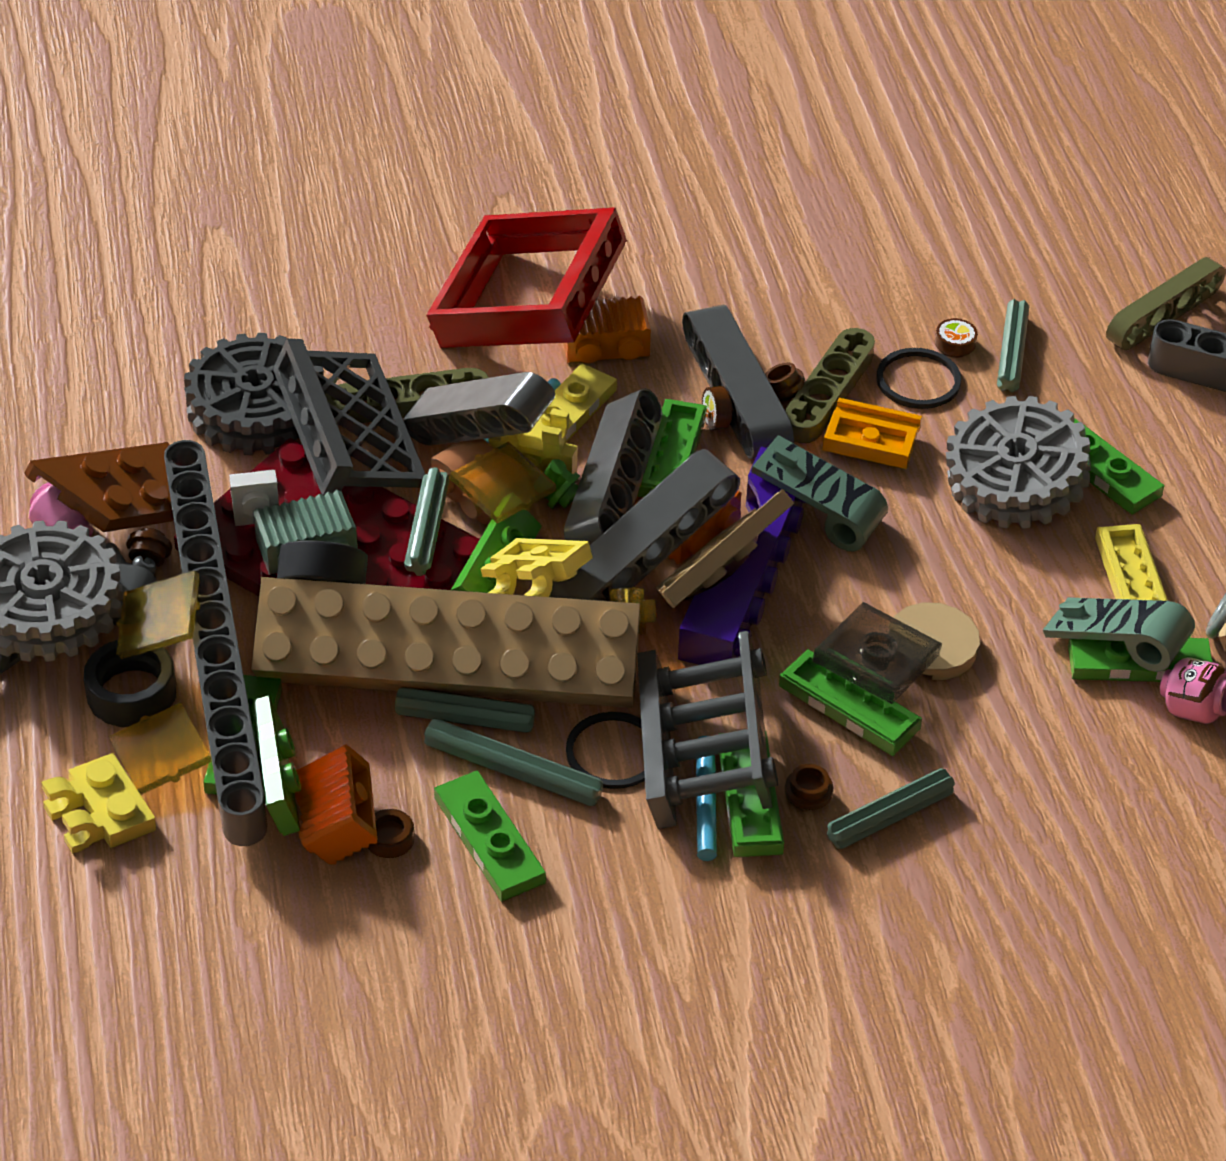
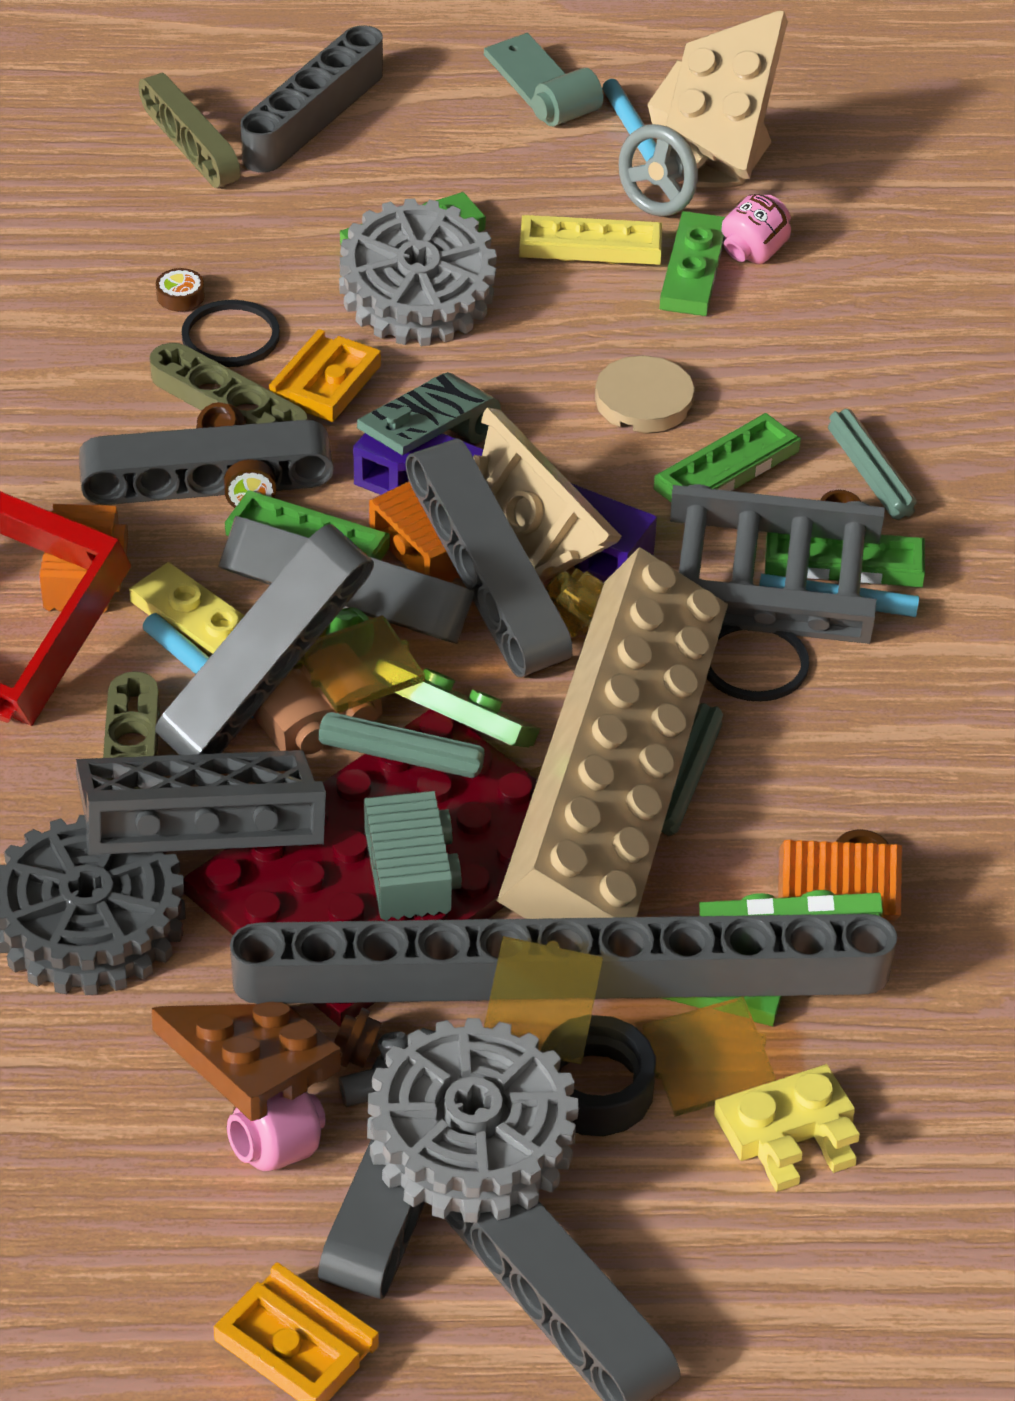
camera: 80 degrees left, 0 degrees up
white bracket [229,470,279,526] -> none
black tyre [277,541,368,584] -> none
sand green axle [424,719,603,806] -> none
bright green plate [434,770,546,902] -> none
light yellow plate [481,538,593,597] -> none
clear smoke plate [812,602,942,704] -> none
sand green axle [997,299,1030,392] -> none
sand green door [1043,597,1195,672] -> none

